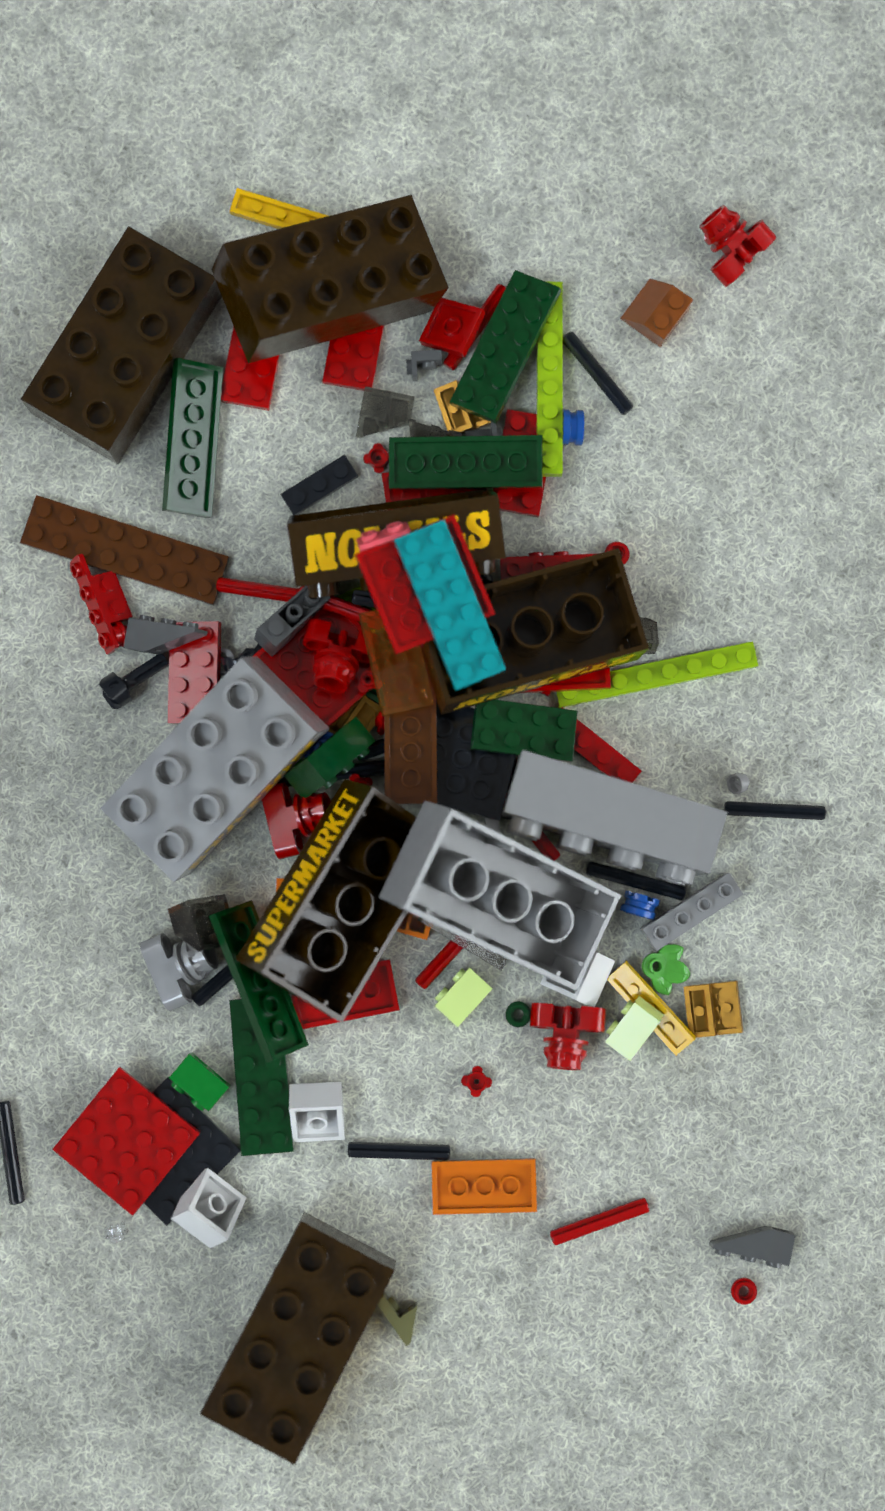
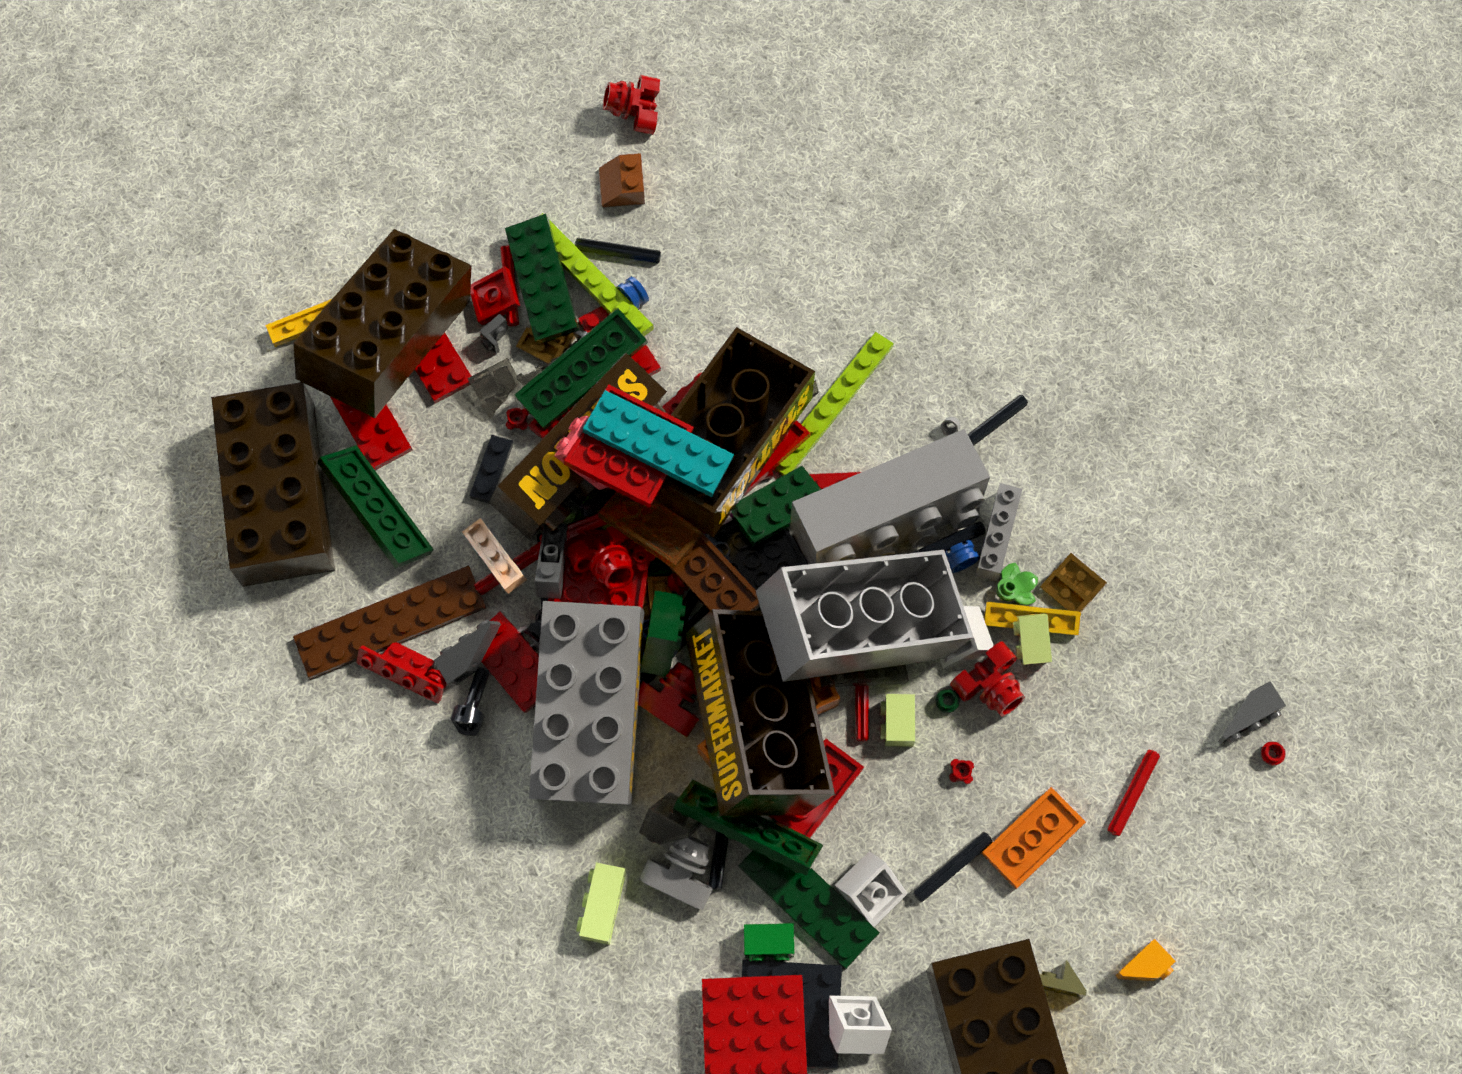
camera: 35 degrees left, 15 degrees down
none -> light nougat plate [462,518,527,594]
none -> yellowish green brick [576,862,626,945]
none -> light orange slope [1115,939,1176,981]

